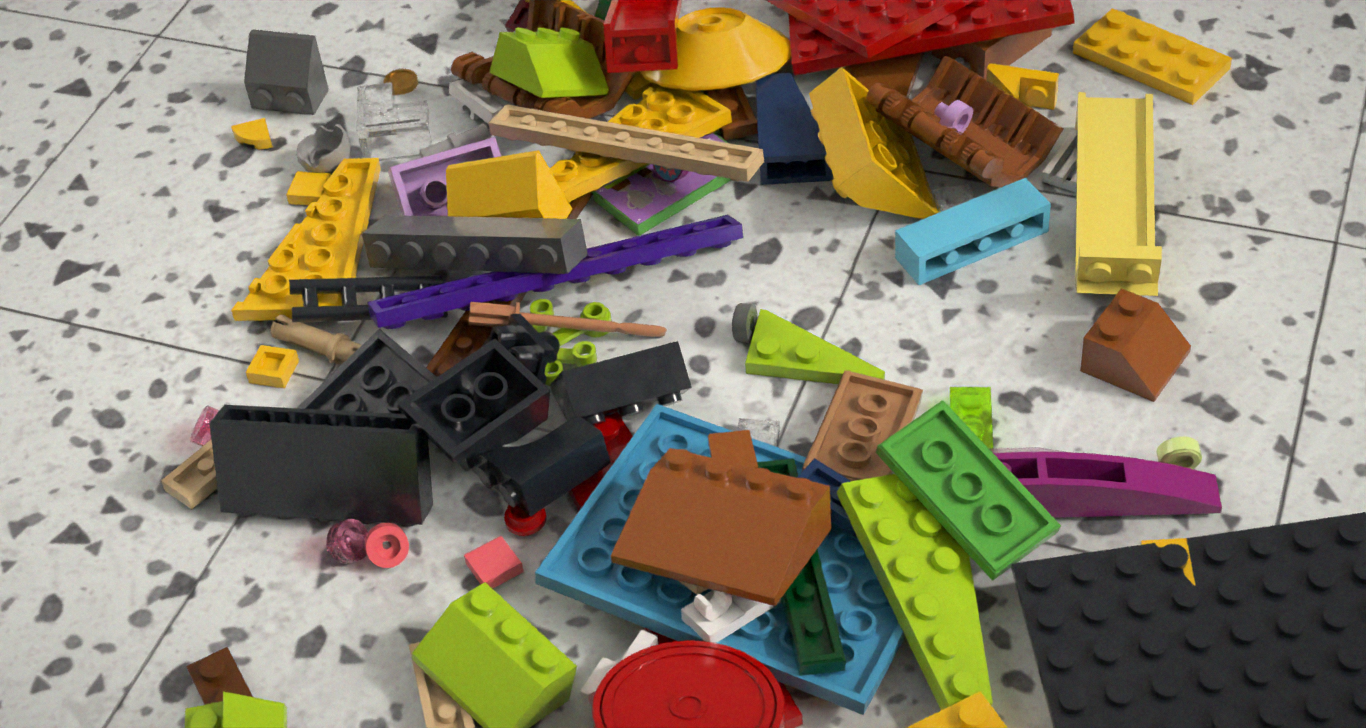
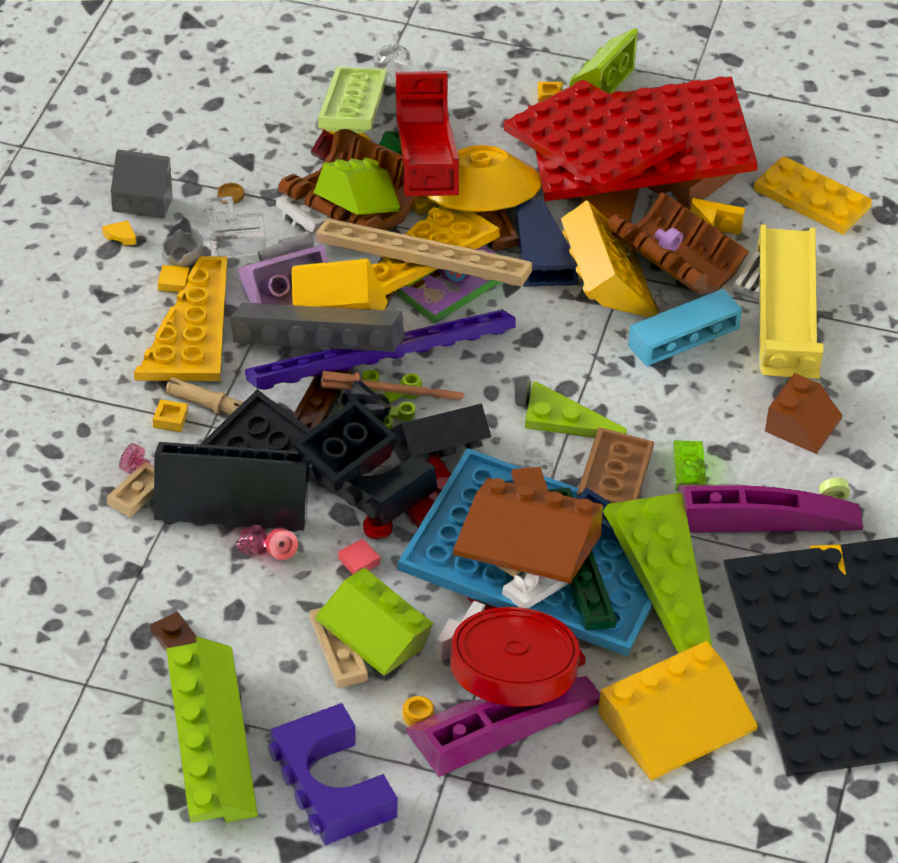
camera: 10 degrees left, 0 degrees up
black bar [289,275,448,323] -> none
bright green tile [876,400,1061,581] -> none

